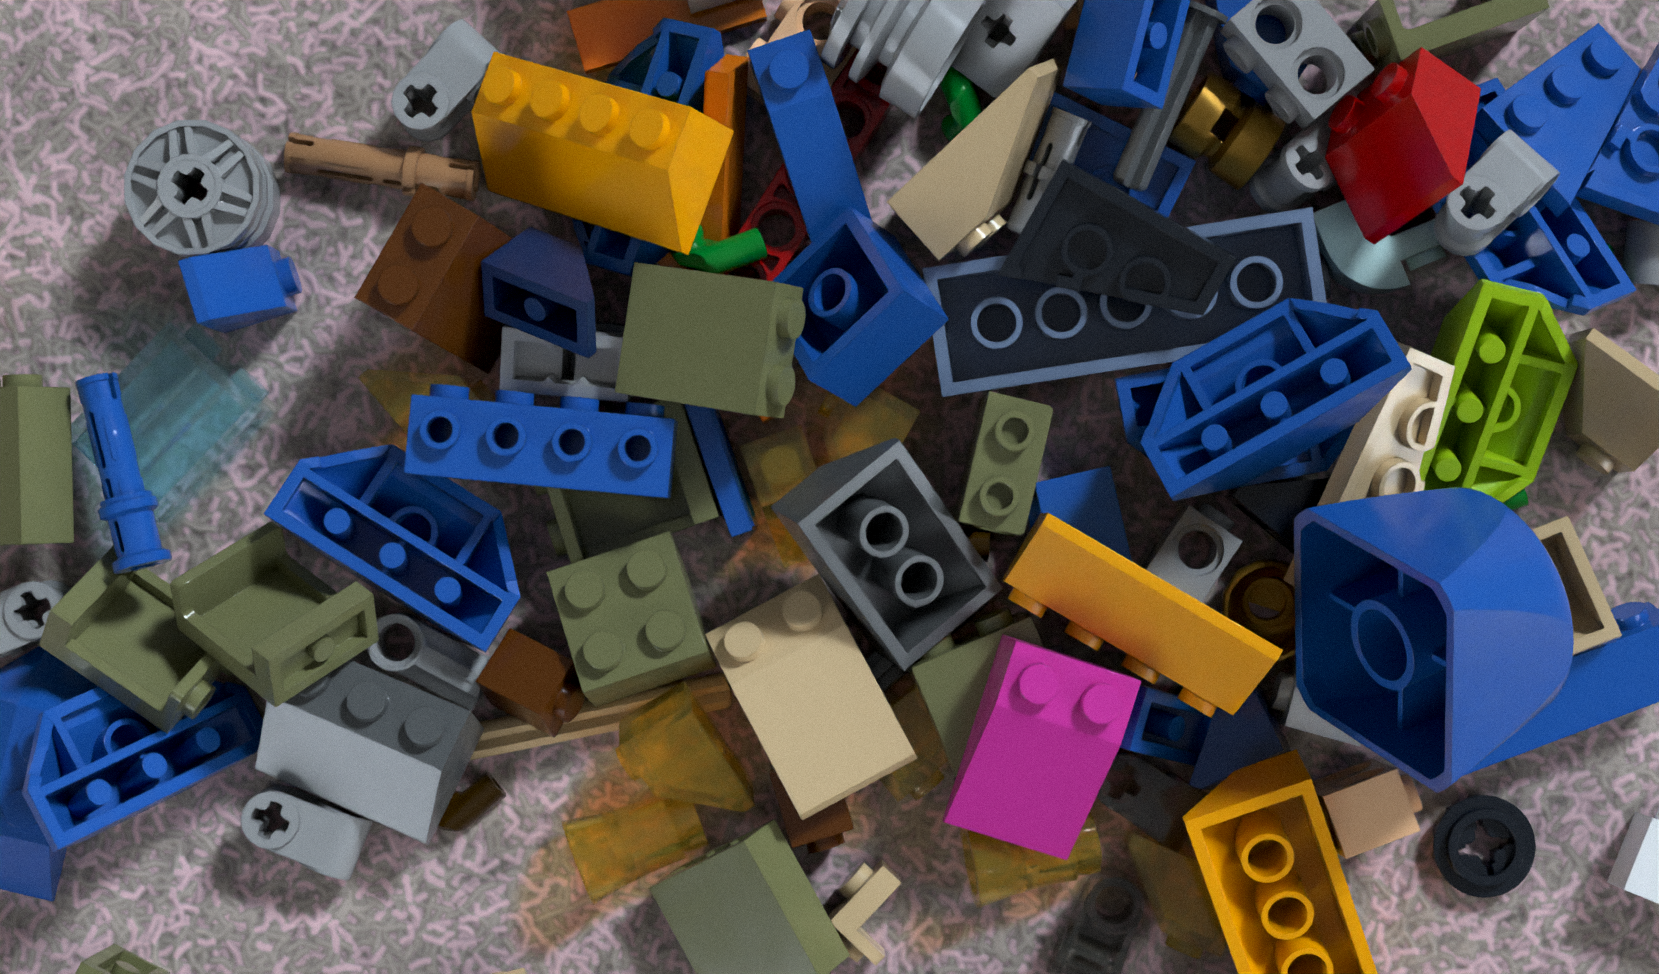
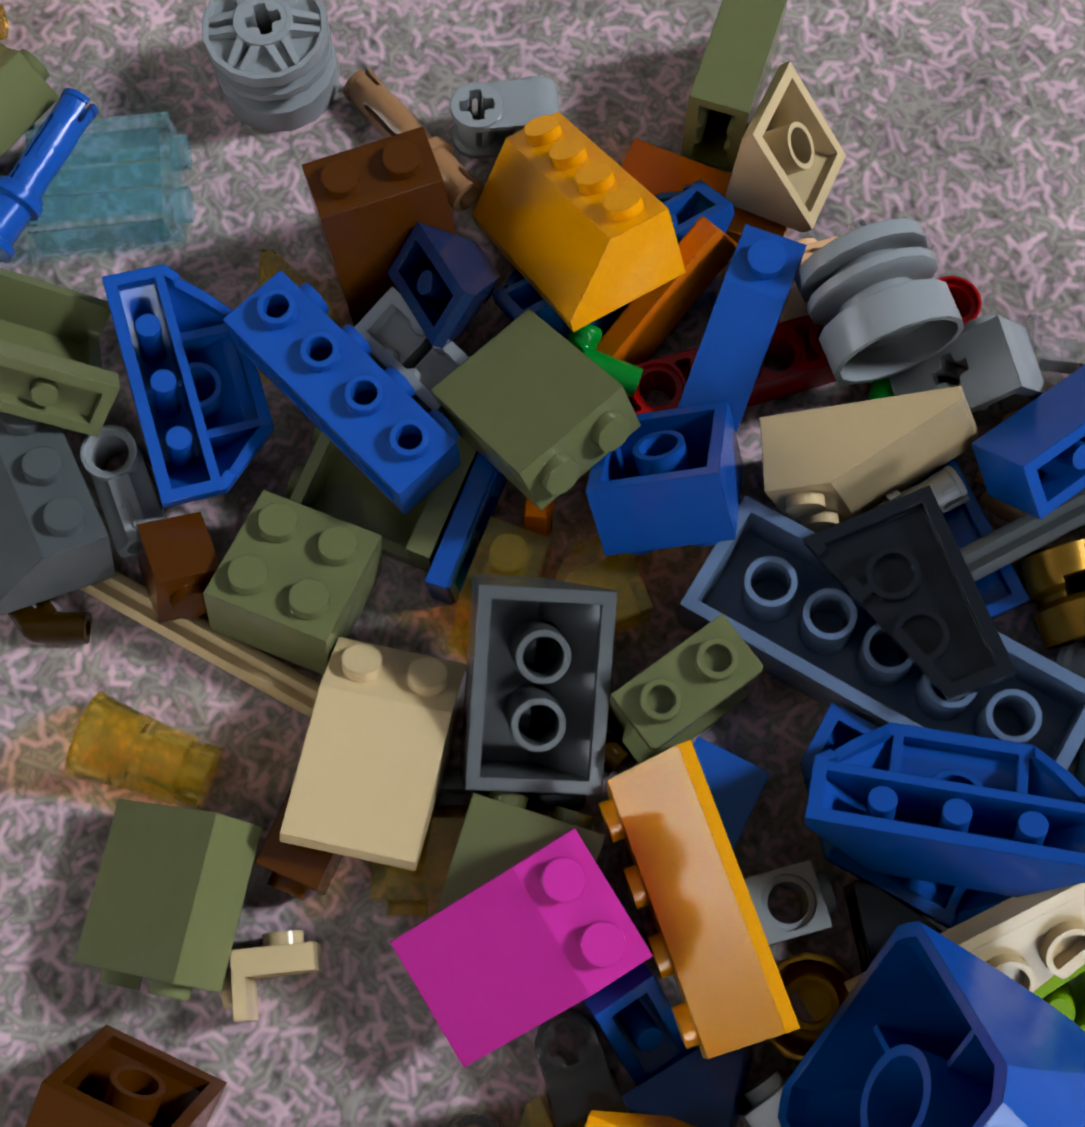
camera: 40 degrees right, 15 degrees down
blue slope [178,245,302,333] -> none
clear yellow slope [615,681,755,812] -> none
clear yellow plant [960,812,1102,909] -> none

